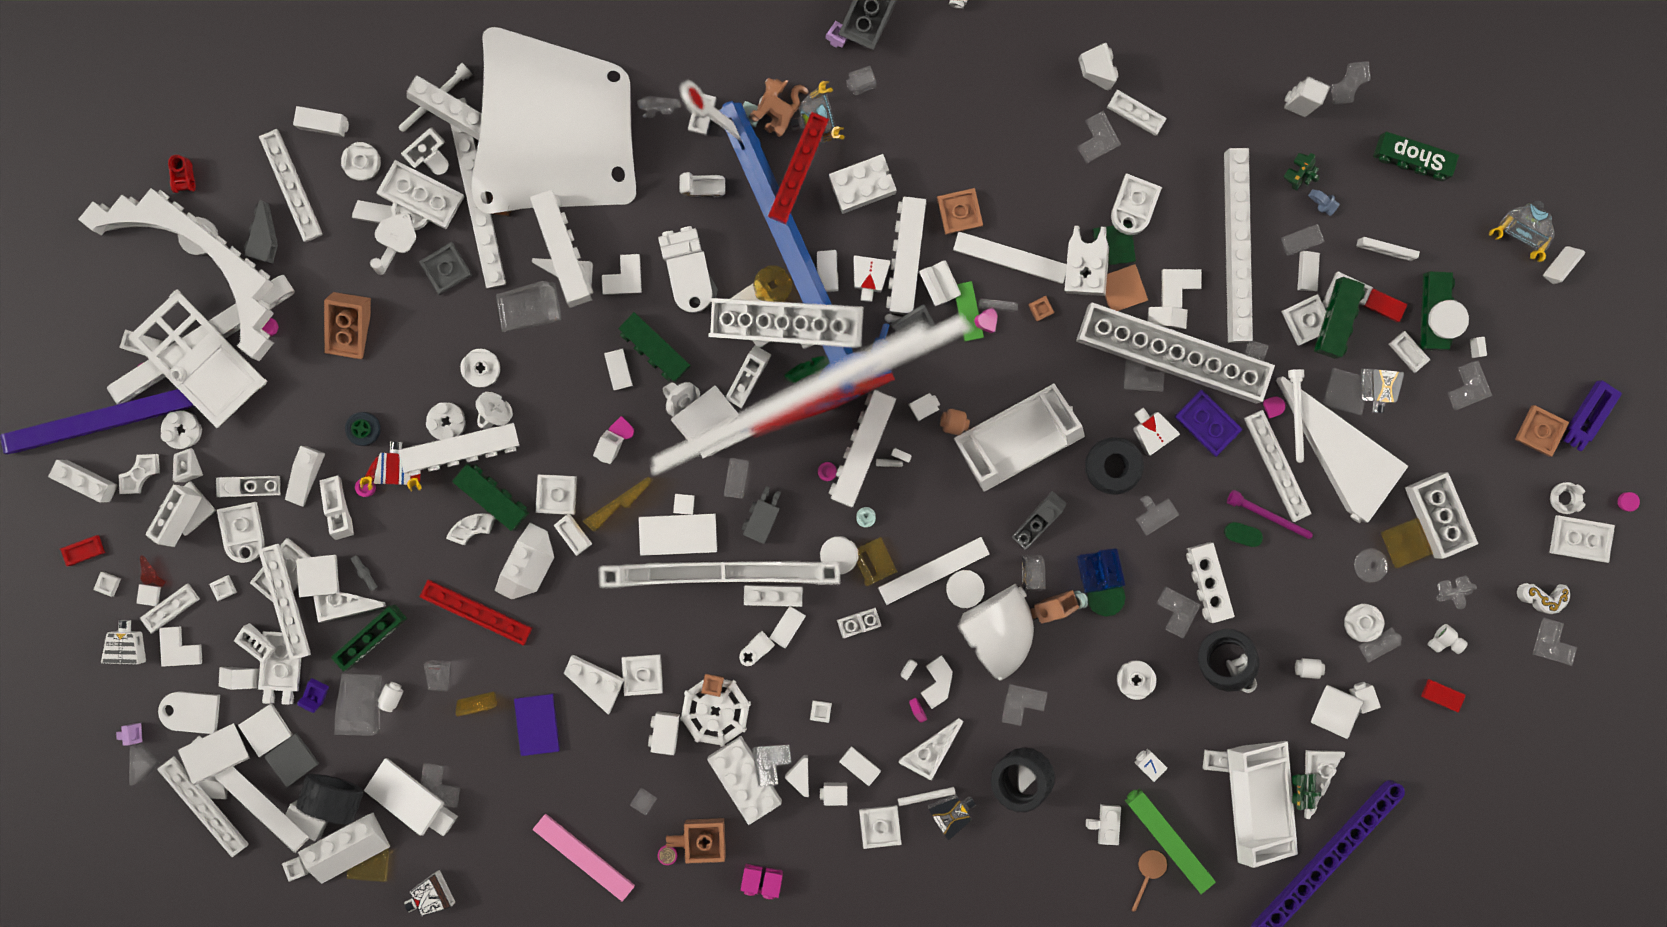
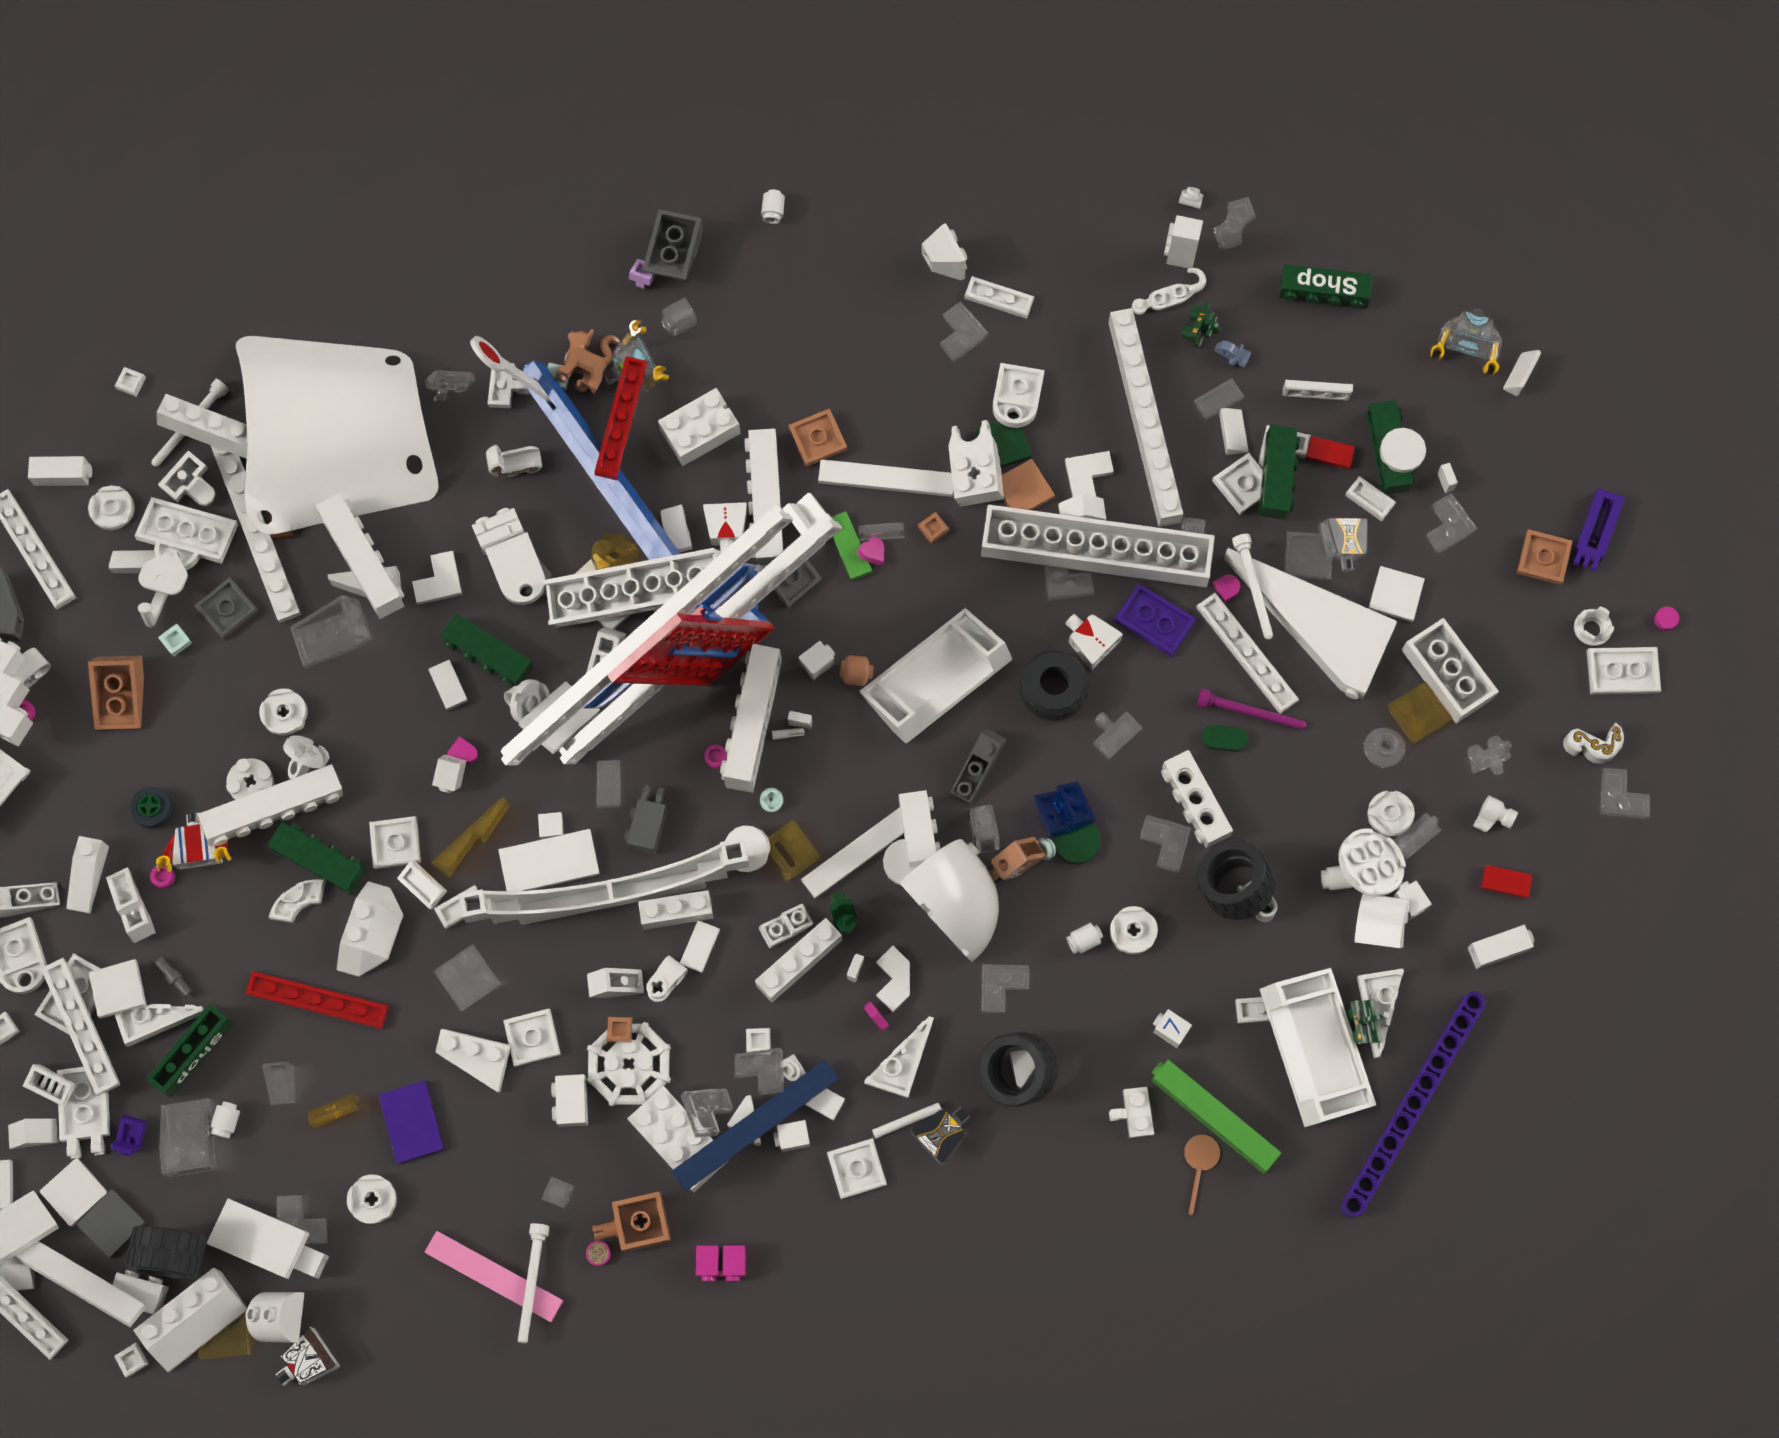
camera: 15 degrees left, 15 degrees down
none -> white tile [115,367,146,397]
none -> light aqua plate [158,624,192,657]
none -> white brick [246,1292,304,1343]
none -> white plate [347,1175,397,1224]
none -> white tile [434,885,478,930]
none -> clear slope [434,944,501,1012]
none -> white piece [518,1223,550,1343]
none -> white slope [587,968,644,998]
none -> dark blue tile [671,1059,840,1192]
none -> clear tile [735,1047,784,1095]
none -> white brick [755,918,842,1003]
none -> white plate [781,1054,806,1081]
none -> dark green hips [829,891,858,934]
none -> white brick [899,790,940,867]
none -> white brick [1066,923,1103,954]
none -> white piece [1132,268,1206,315]
none -> white plate [1179,187,1203,209]
none -> white tile [1339,829,1406,897]
none -> white tile [1368,566,1425,622]
none -> white brick [1468,925,1534,970]

